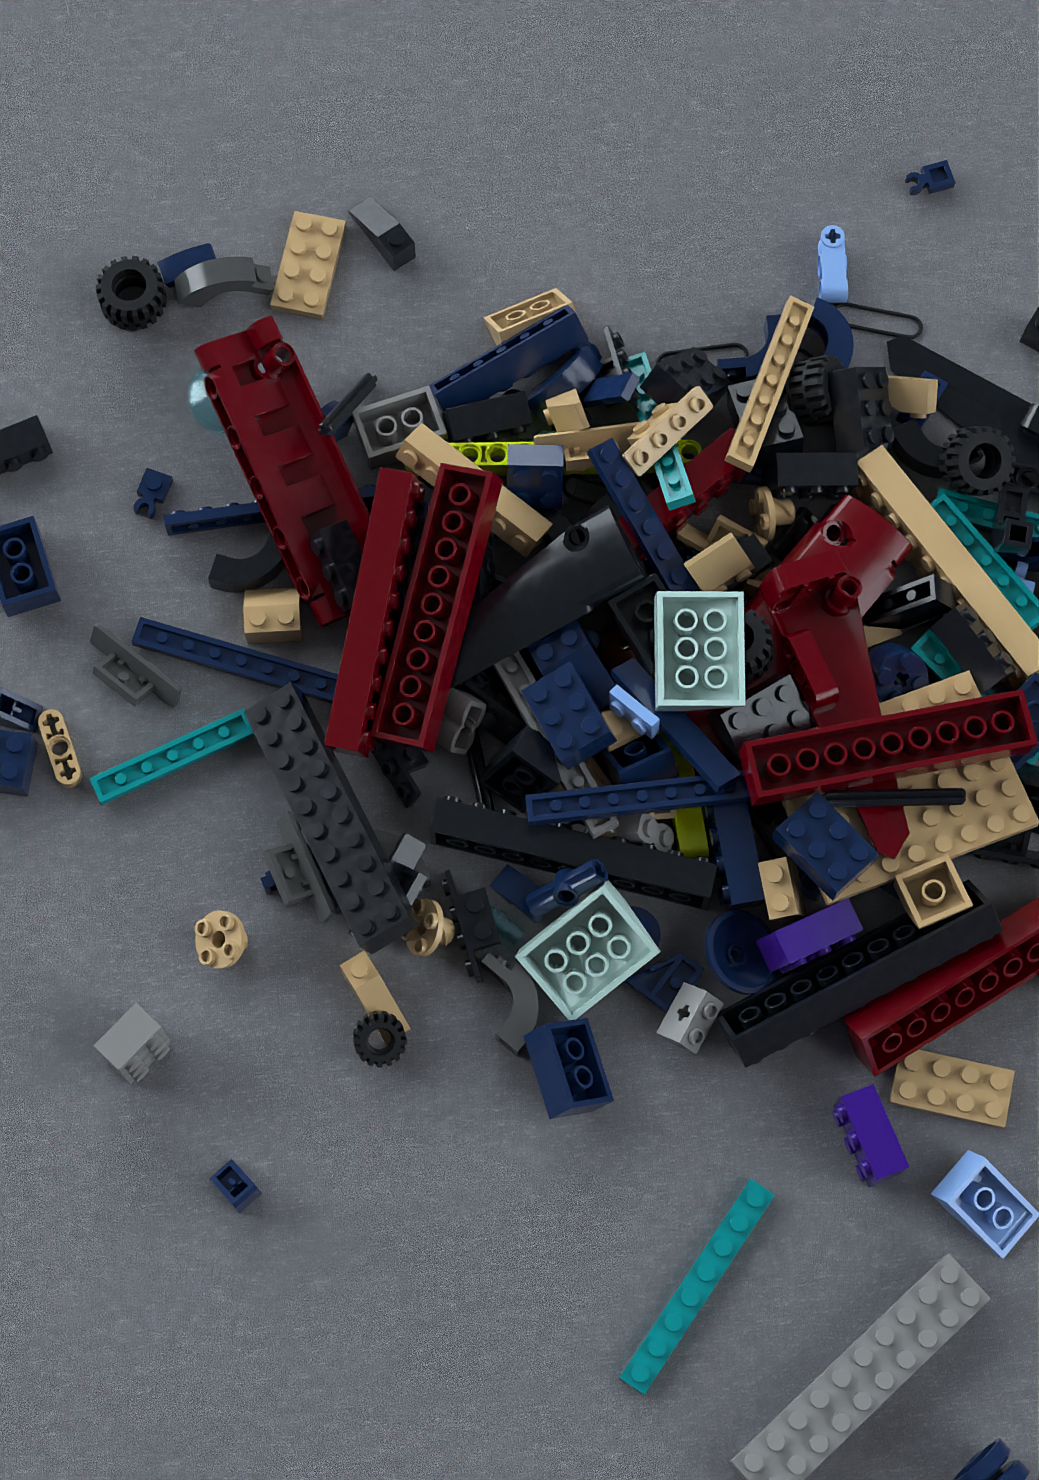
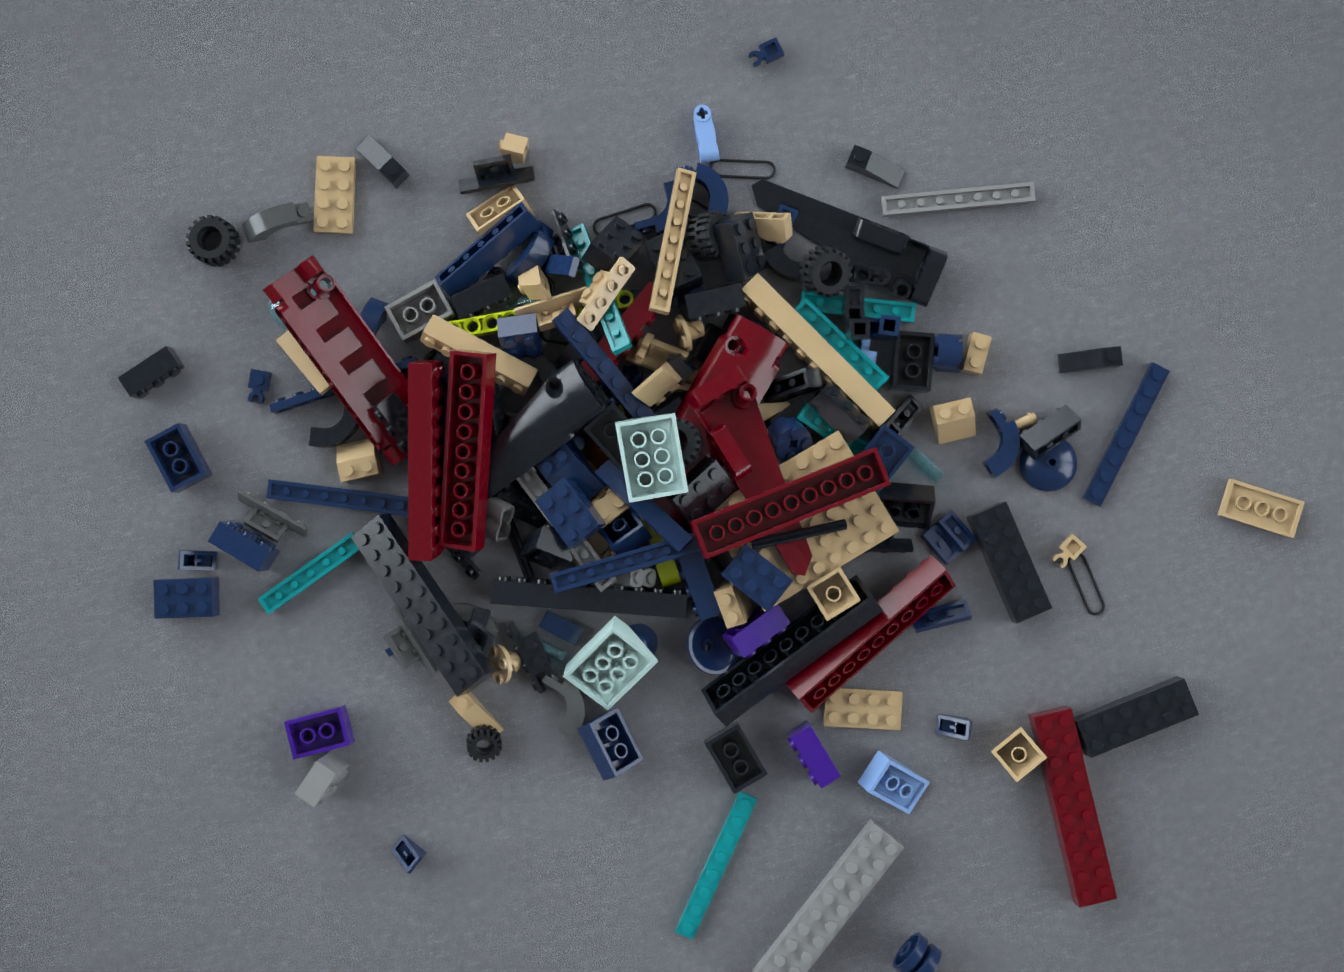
camera: 10 degrees left, 15 degrees up
tan beam [38,709,83,788] -> none
dark blue slope [157,243,217,288] -> none
tan plate [195,910,248,969] -> none
black axle [318,373,378,437] -> none
dark blue piece [526,858,608,917] -> none
light blue plate [609,685,660,739] -> none
dark blue wing [625,952,705,1014] -> none
light grey brick [656,982,724,1054] -> none
none -> dark blue brick [208,520,280,572]
none -> tan tile [276,331,331,395]
none -> dark purple brick [284,704,355,760]
none -> black bracket [458,154,535,194]
none -> tan brick [498,133,529,164]
none -> tan plate [633,332,655,366]
none -> black brick [704,721,768,794]

